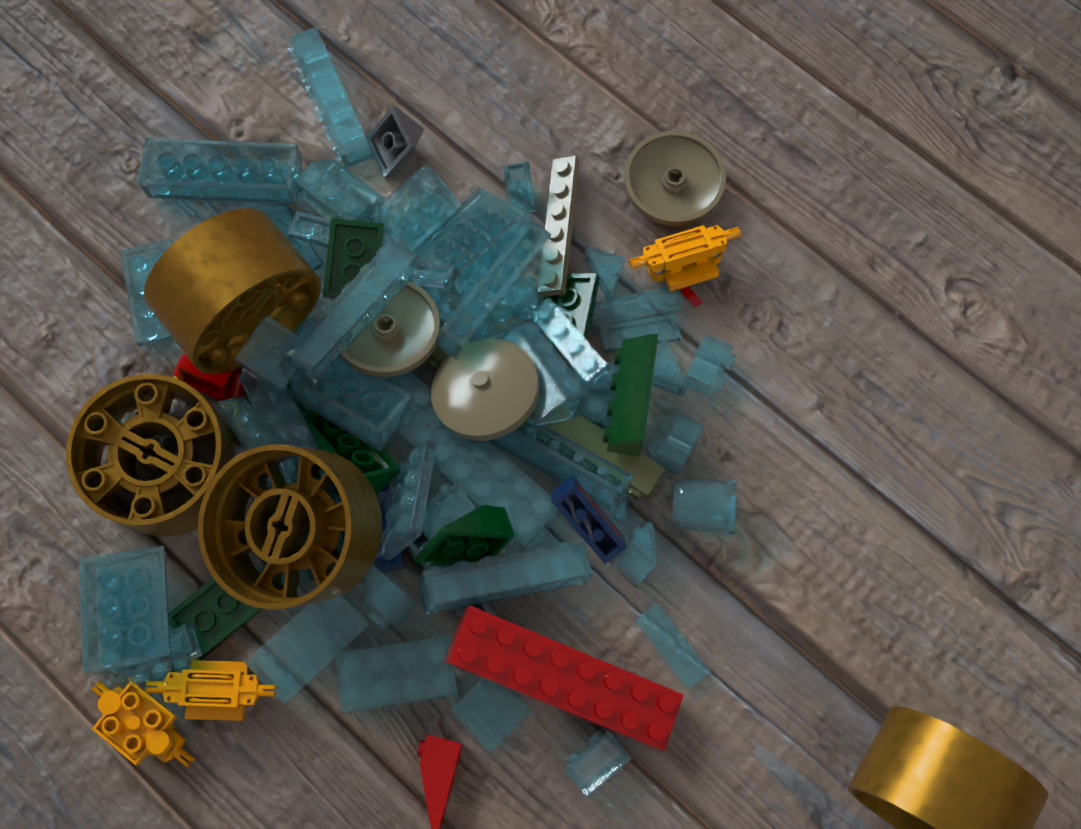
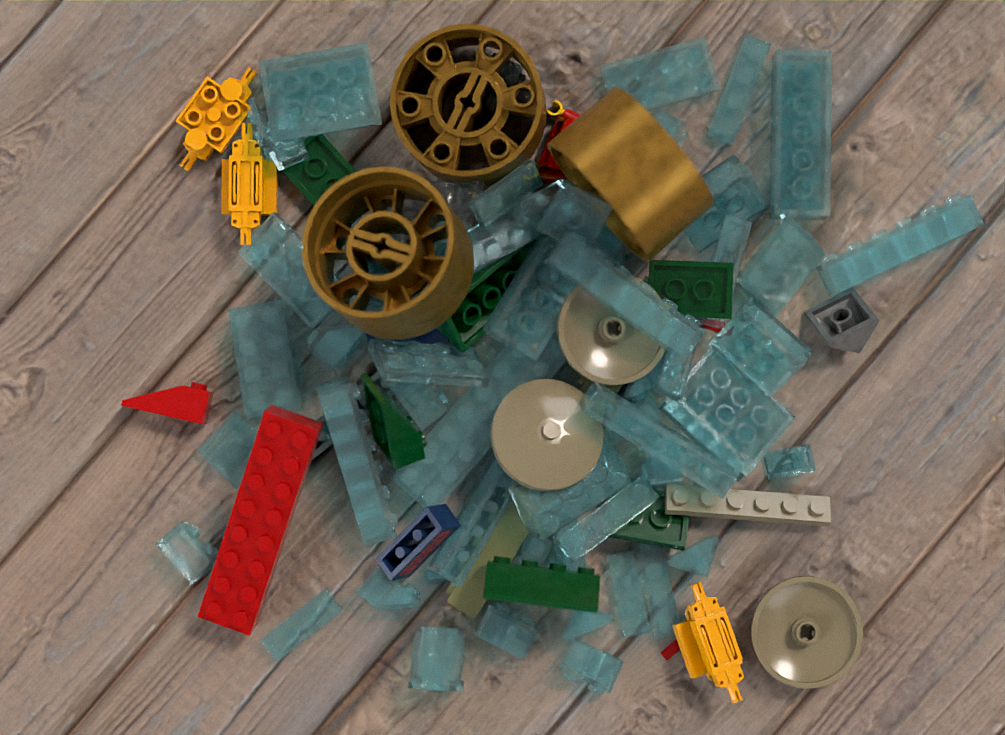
camera: 90 degrees right, 15 degrees up
none -> clear light blue plate [706,34,771,147]

